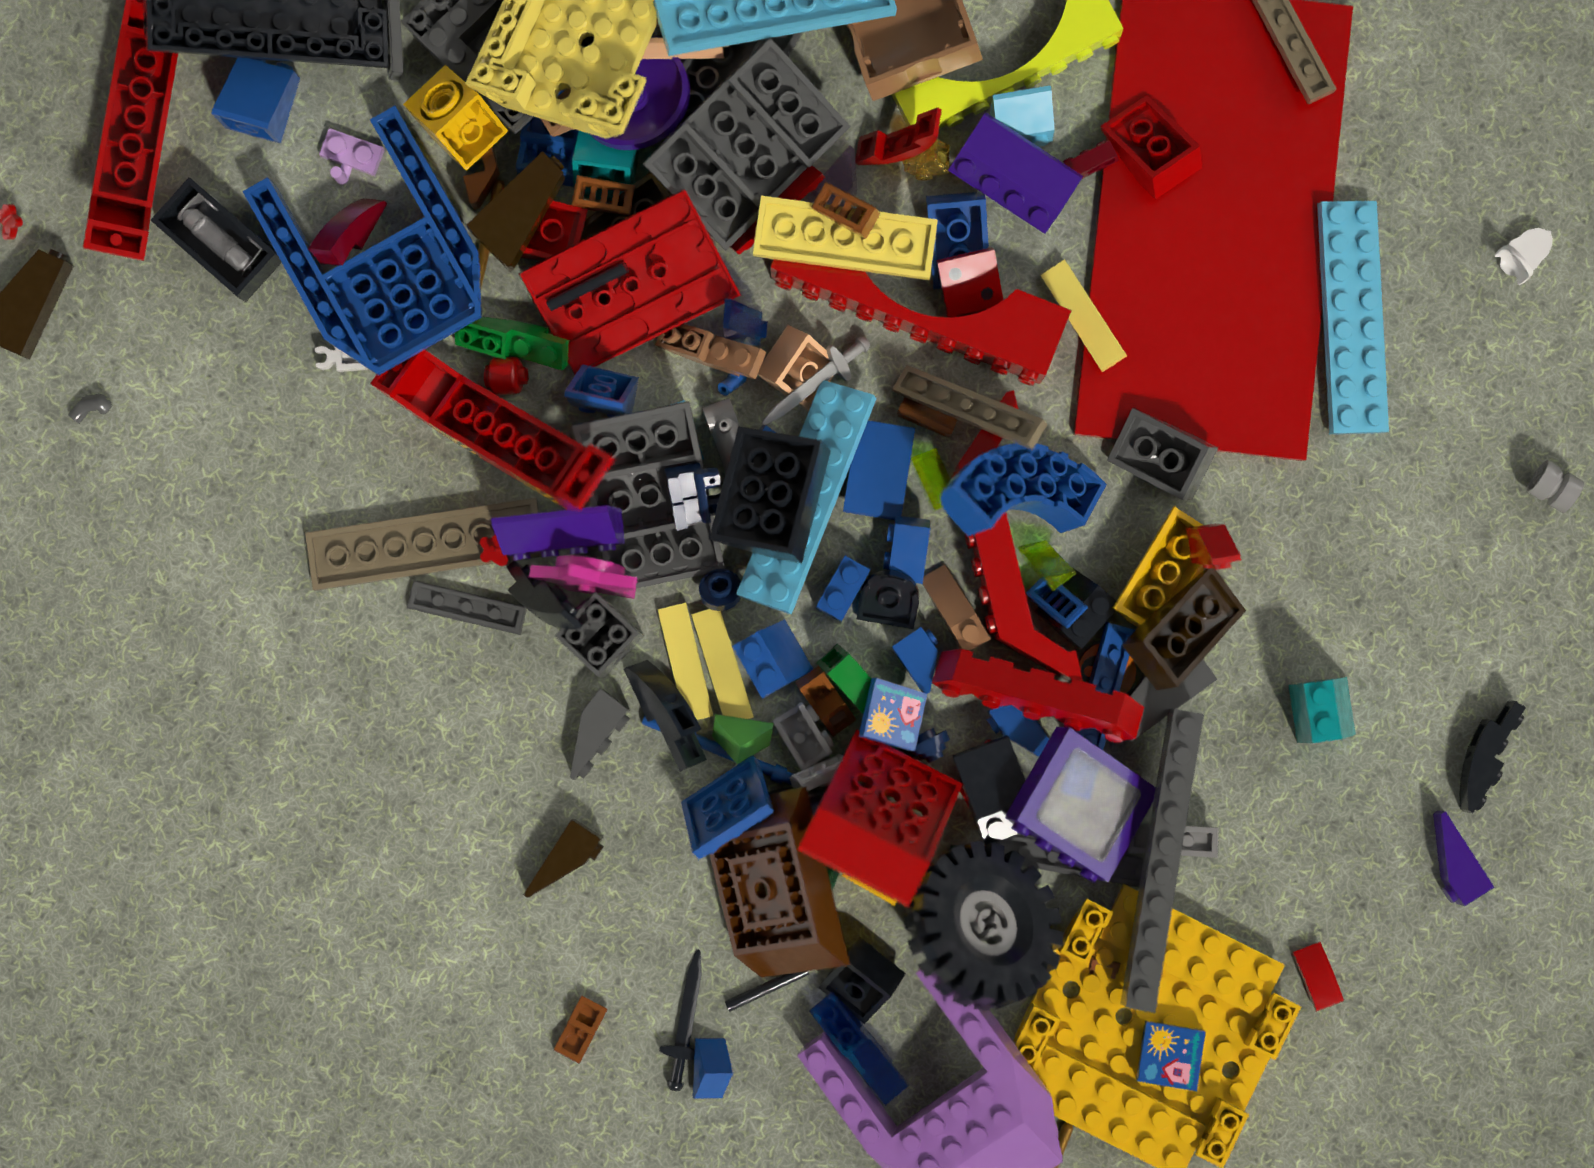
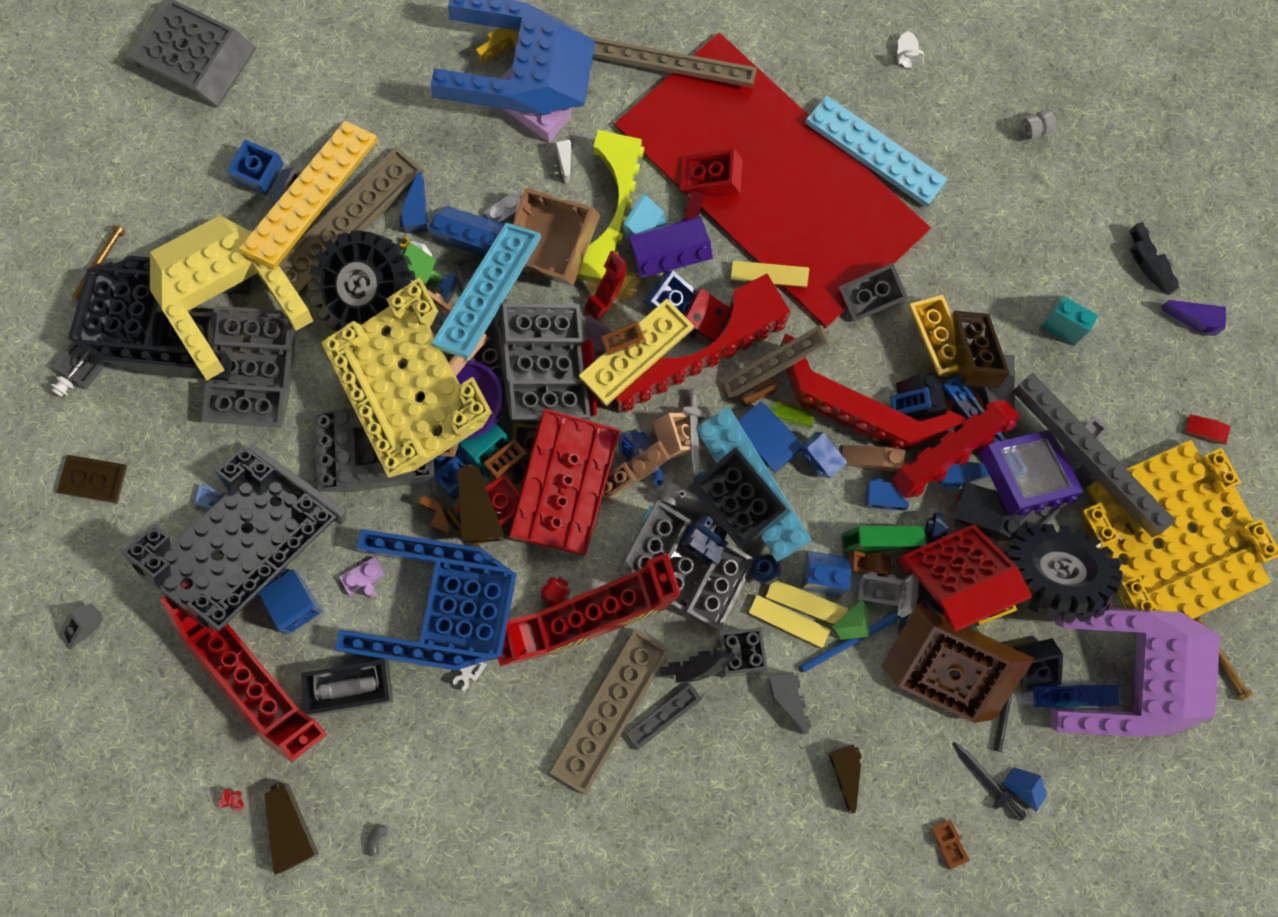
camera: 60 degrees left, 10 degrees down
dark red slope [308,198,387,266] -> none
yellow brick [403,65,508,171] -> none
green slope [455,317,569,371] -> none
red piece [480,535,509,567] -> none
dark purple slope [491,506,625,561] -> none
dark pink plate [529,555,637,599] -> none
black bar [546,262,629,311] -> none
blue slope [564,365,639,417] -> none
black slope [624,660,707,772] -> none
blue plate [681,755,774,860] -> none
blue brick [816,556,870,622] -> none
black tile [856,570,920,629] -> none
tile [859,678,927,751] -> none
blue brick [941,443,1107,536] -> none
clear neon green slope [1017,540,1076,591] -> none
blue tile [1136,1020,1206,1091] -> none
red slope [1186,523,1241,570] -> none

